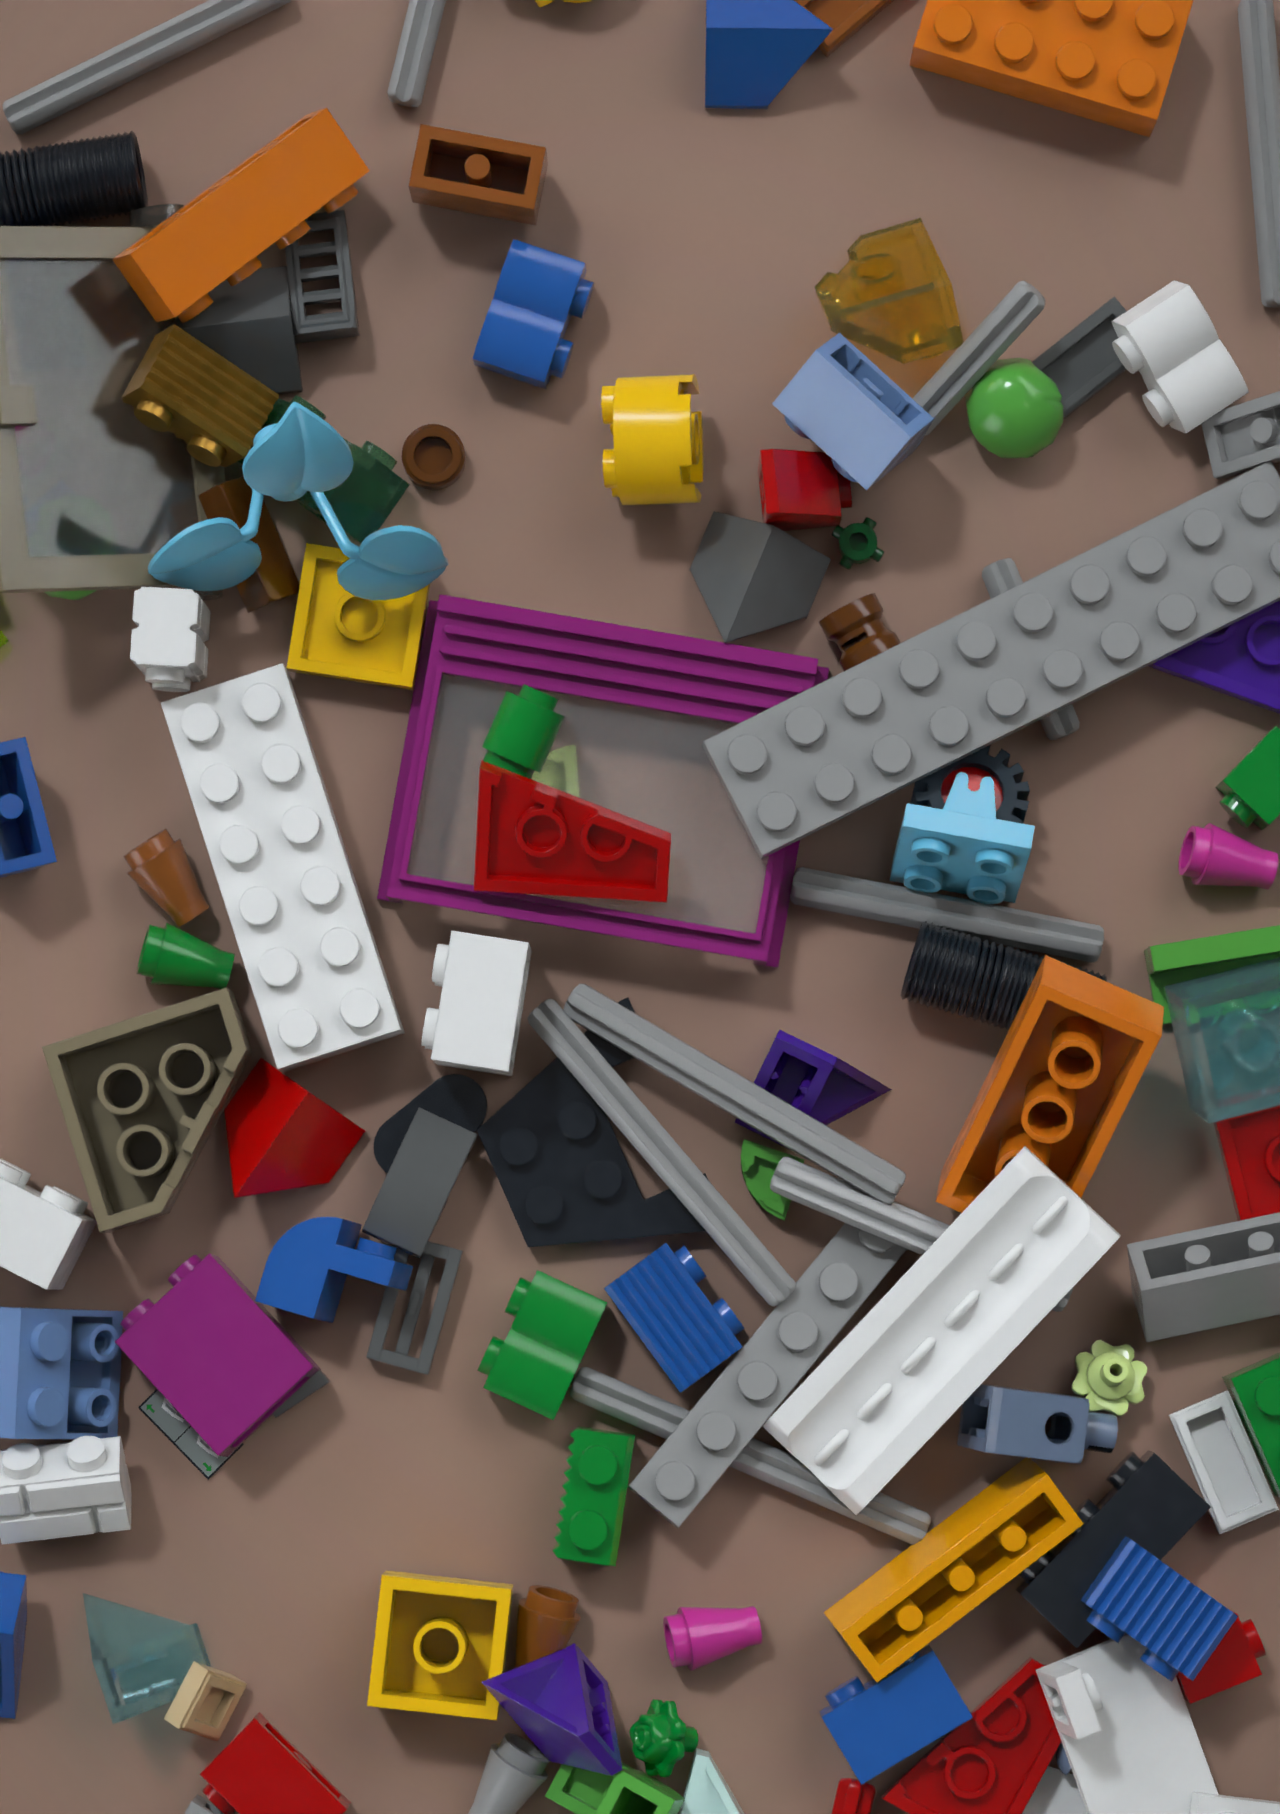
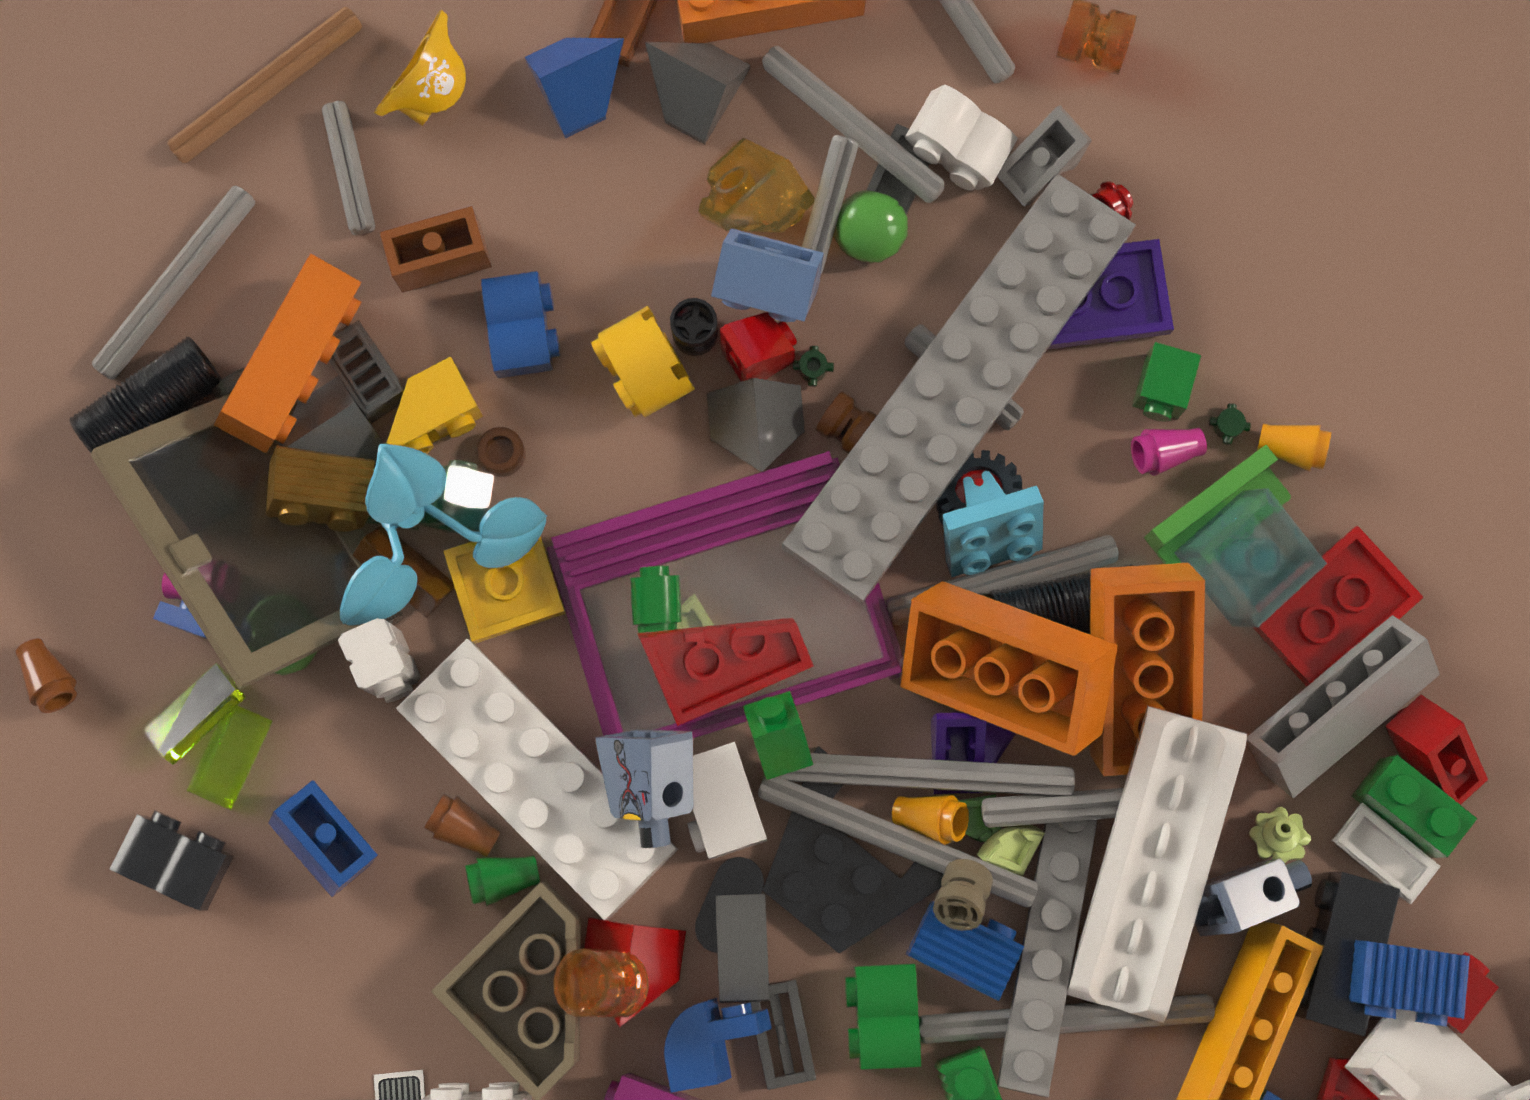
camera: 30 degrees left, 5 degrees down
none -> yellow slope [387,356,483,454]
none -> clear orange wheel [554,949,649,1018]
none -> sand blue torso [595,729,694,848]
none -> dark grey slope [645,42,750,145]
none -> black wheel [670,298,718,356]
none -> green brick [743,691,814,780]
none -> light grey axle [762,46,945,203]
none -> light orange cone [892,795,969,845]
none -> orange brick [900,581,1118,756]
none -> dark tan wheel [933,859,993,931]
none -> yellowish green tile [977,825,1045,876]

